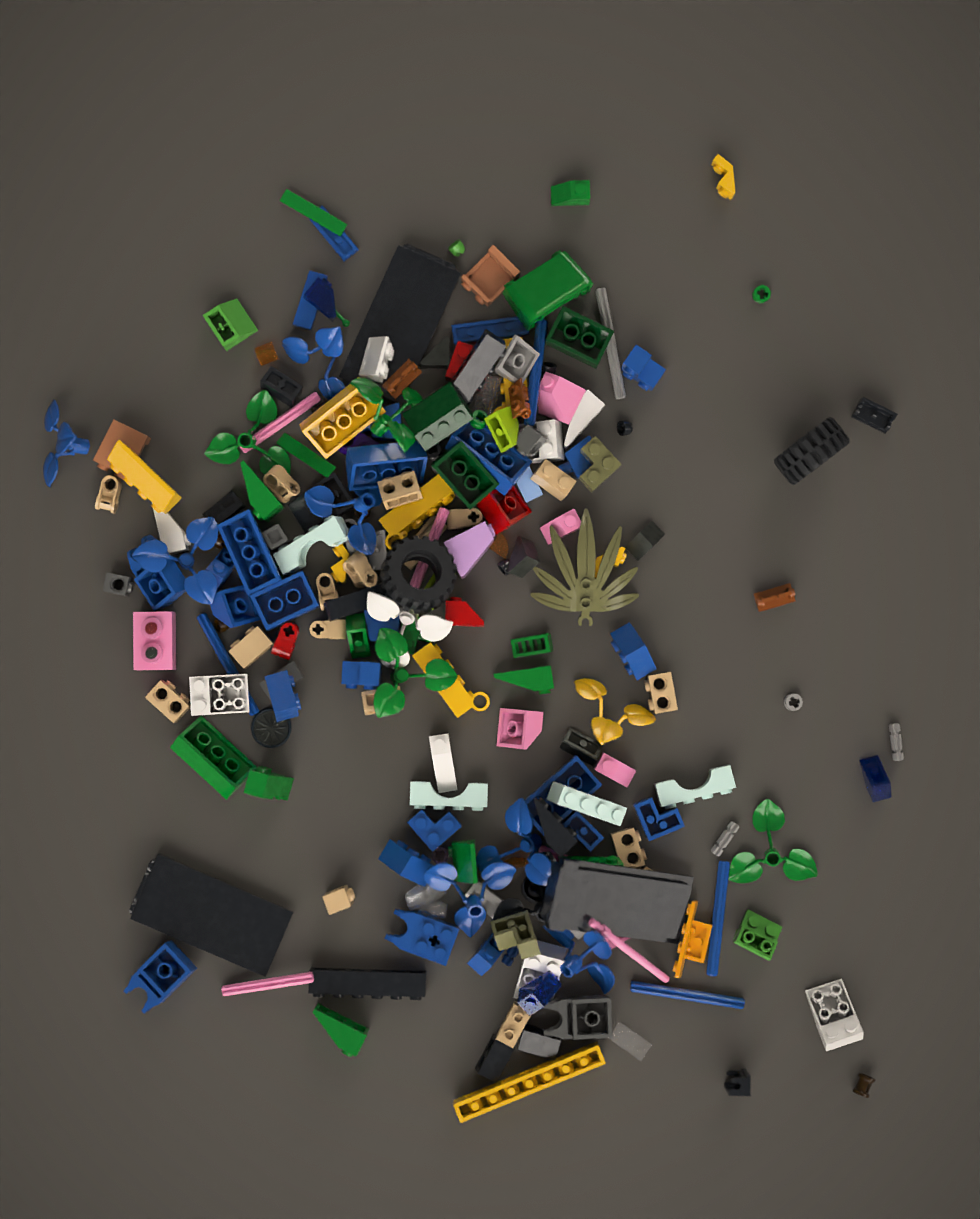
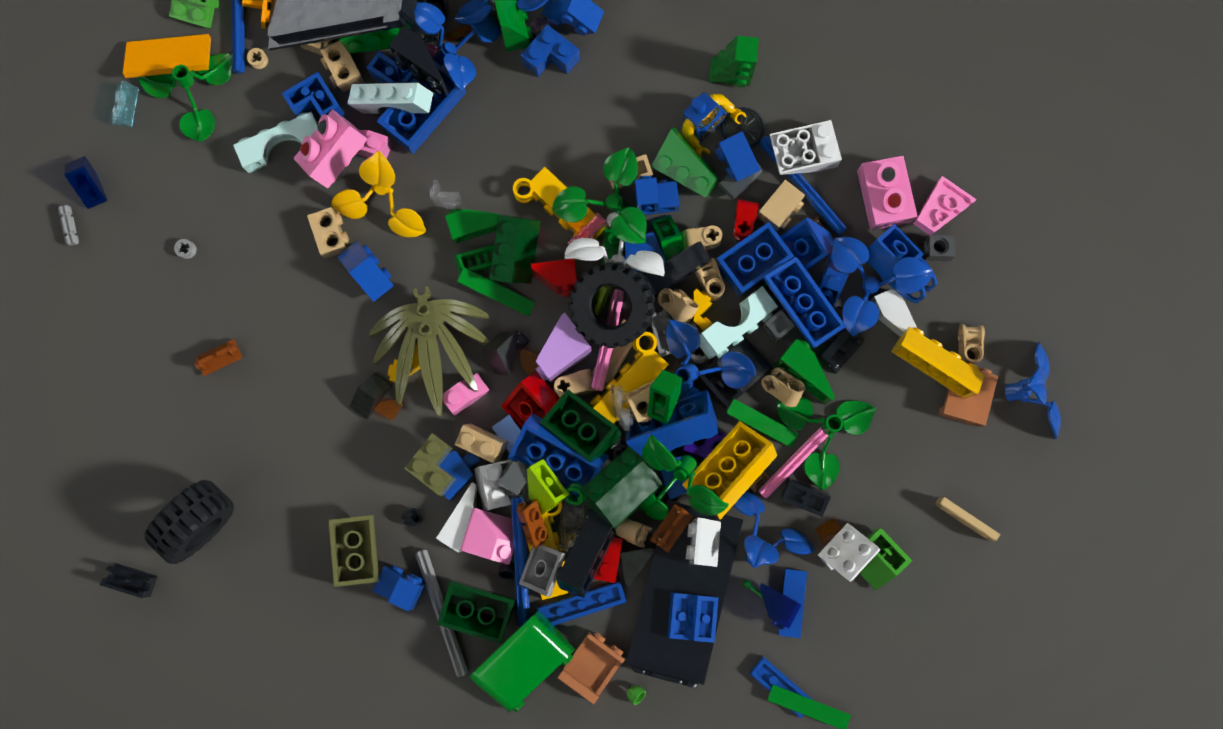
camera: 170 degrees right, 5 degrees down
tan brick [145,680,191,723] -> none
green slope [170,716,257,800] -> none
light aqua arch [410,781,488,811] -> none
white slope [429,733,458,793] -> none
bright pink slope [496,708,543,750] -> none
pearl dark grey slope [559,727,604,765] -> none
light grey axle [711,821,739,856] -> none
green bush [752,285,771,303] -> none
none -> clear light blue hinge [110,80,139,128]
none -> light orange tile [123,34,211,78]
none -> tan bush [247,48,268,69]
none -> bright pink piece [293,109,367,188]
none -> olive slope [329,515,379,587]
none -> clear orange tile [374,400,405,421]
none -> clear bracket [430,180,461,209]
none -> green sticker [457,268,535,316]
none -> dark green slope [489,214,541,284]
none -> clear pink pin [567,212,607,245]
none -> clear slope [611,385,633,431]
none -> tan piece [616,518,653,549]
none -> green slope [647,369,682,424]
none -> green wedge [651,128,719,198]
none -> blue slope [667,592,719,643]
none -> torso [682,92,746,156]
none -> white bracket [818,523,880,582]
none -> bright pink wing [913,176,977,236]
none -> tan tile [935,497,1001,541]

